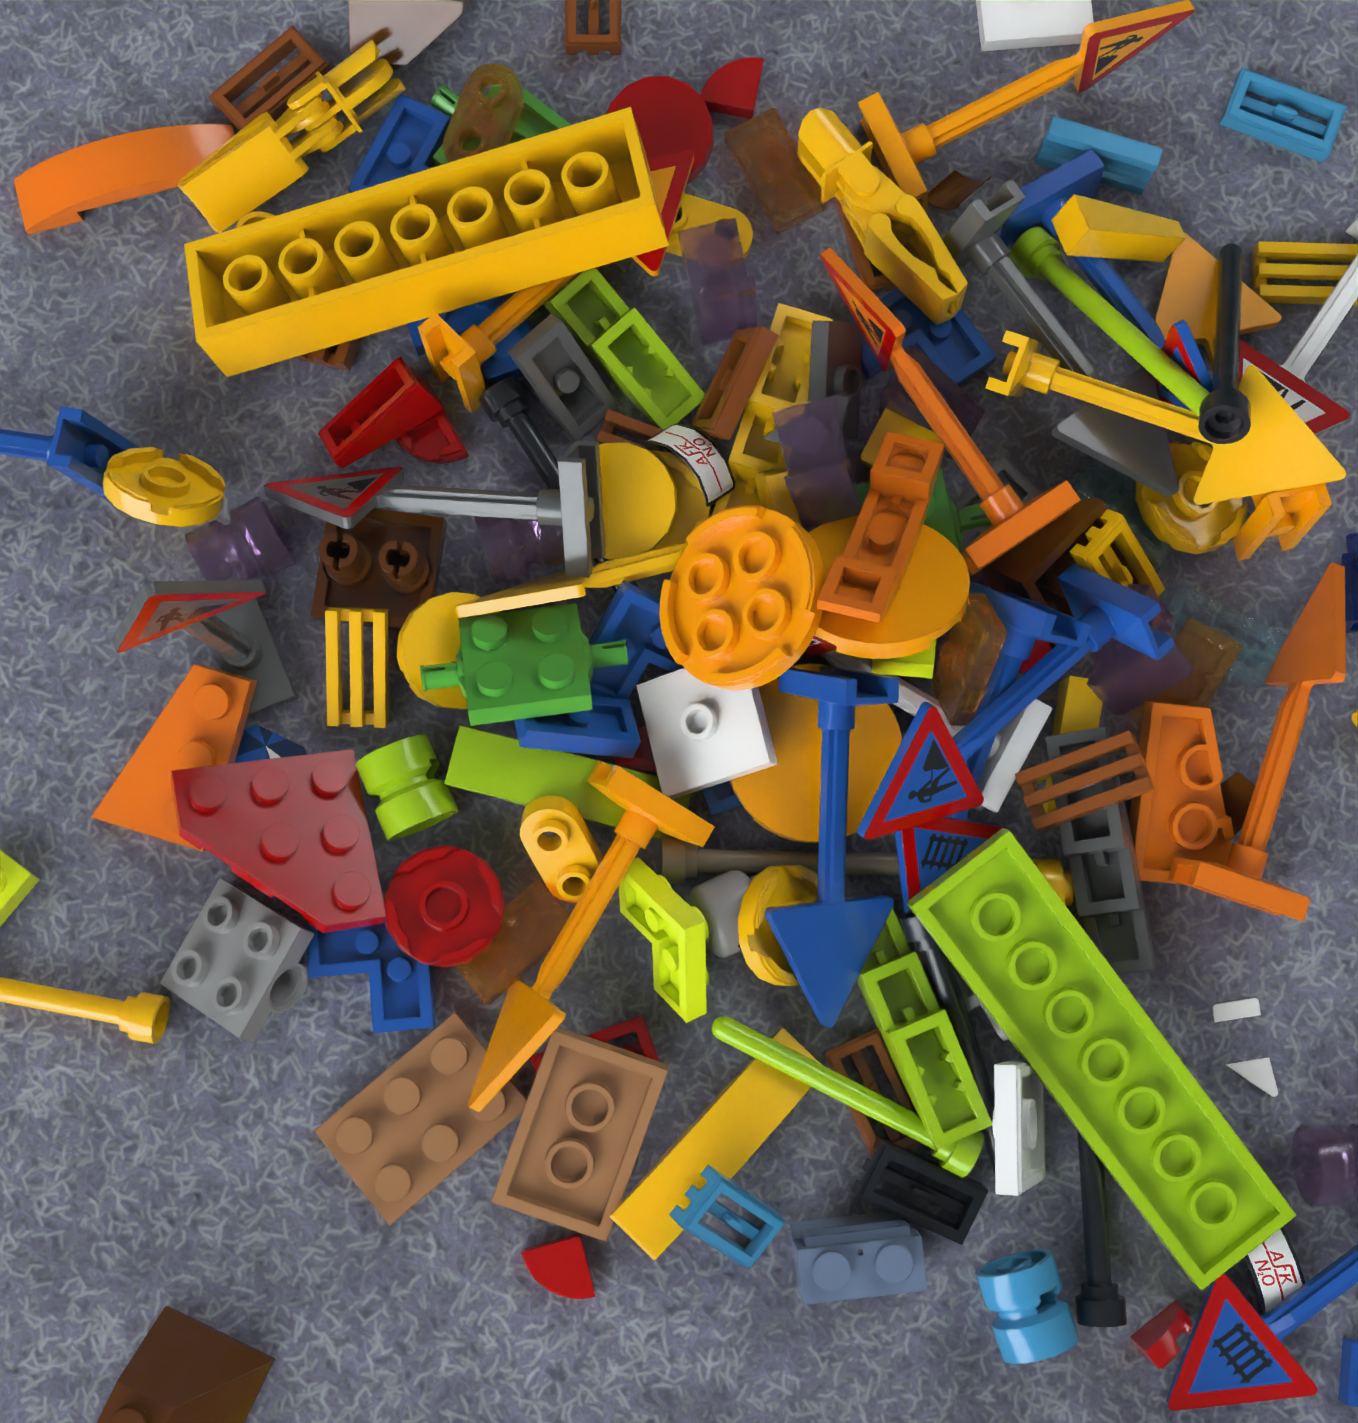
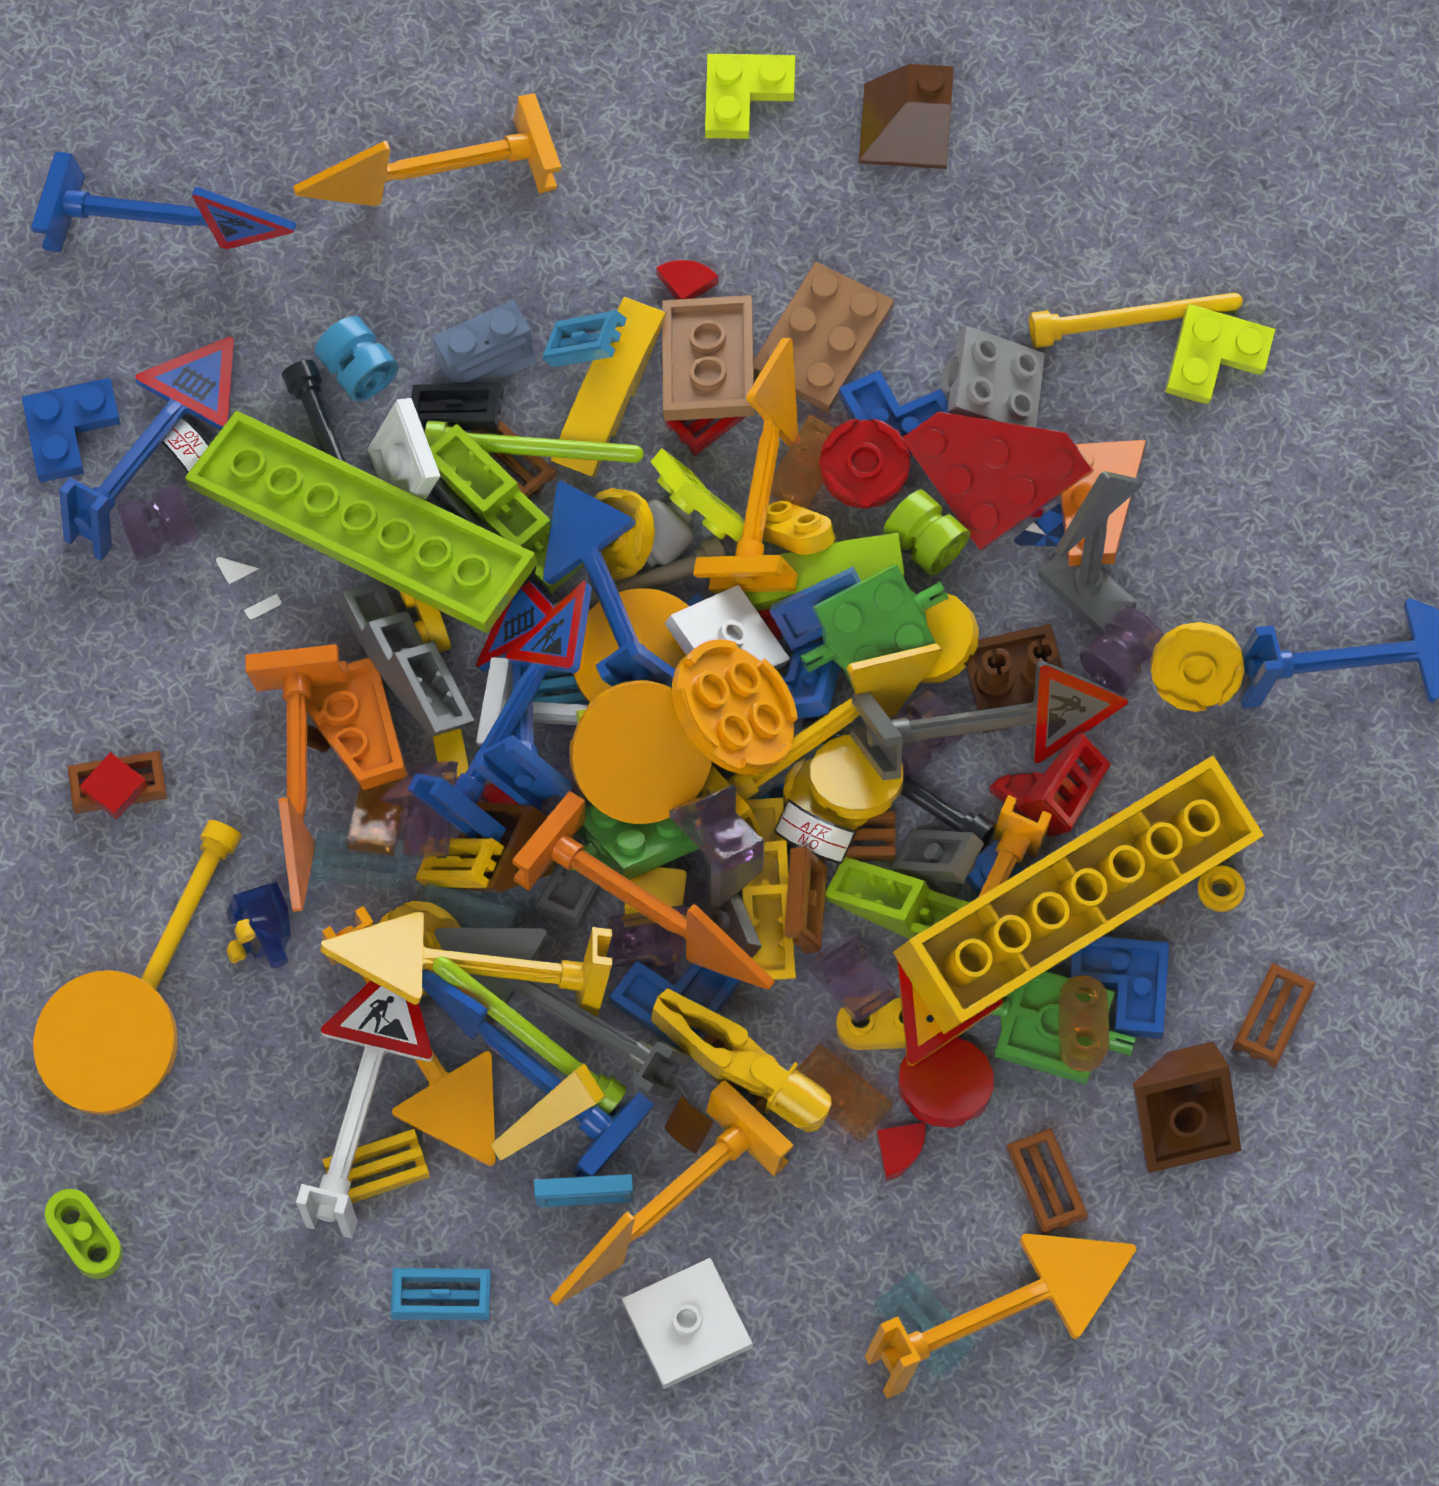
camera: 165 degrees right, 15 degrees down
orange slope [14,124,236,234] -> none
yellow arm [178,39,406,233] -> none
yellow tile [325,607,389,728] -> none
orange slope [817,432,945,623] -> none
clear orange plate [931,593,1008,726] -> none
dark orange tile [1014,730,1155,832] -> none
red tile [1130,1300,1192,1369] -> none
black piece [1198,243,1251,444] -> none

